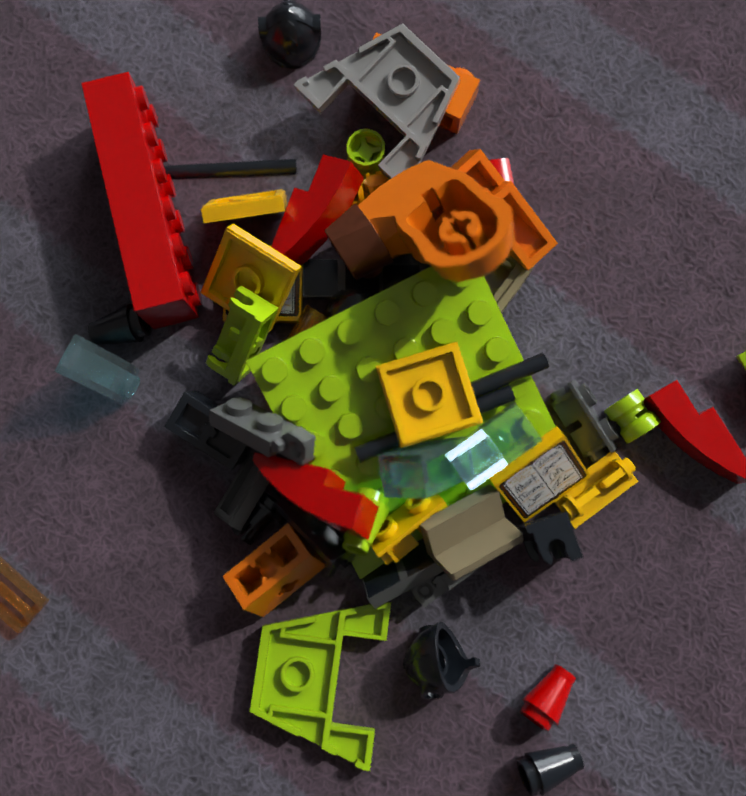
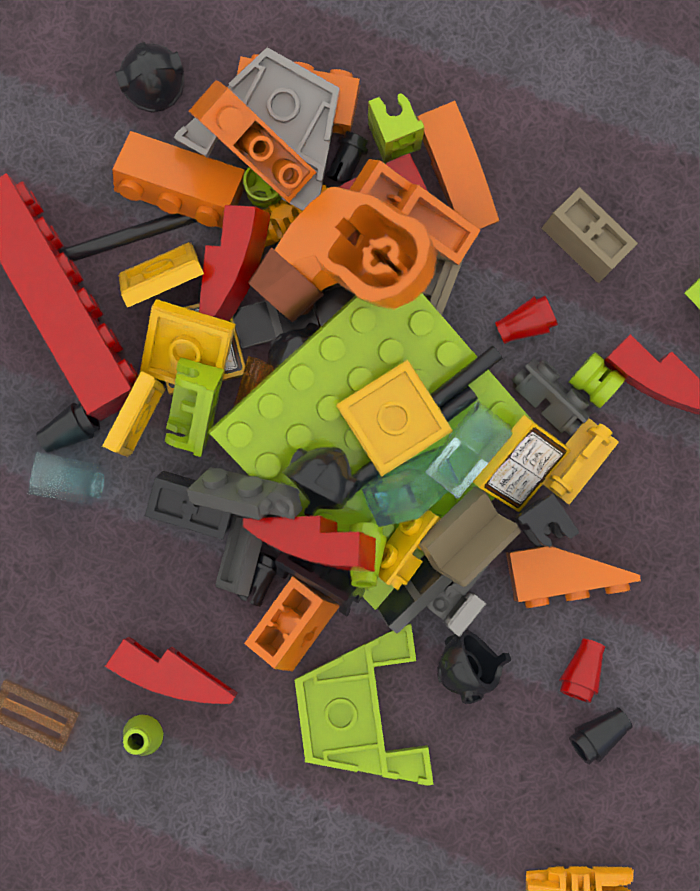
camera: 15 degrees left, 5 degrees up
none -> yellow tile [102,371,166,457]
none -> slope [105,637,238,704]
none -> orange brick [112,131,245,228]
none -> lime cone [122,715,163,756]
none -> orange slope [189,80,316,203]
none -> black helmet [283,446,360,516]
none -> black pin [326,131,368,184]
none -> lime hinge [368,93,425,163]
none -> orange slope [417,101,499,229]
none -> light grey tile [443,591,486,637]
none -> red cone [495,296,558,344]
none -> orange slope [506,546,641,608]
none -> dark tan hinge [542,187,638,284]

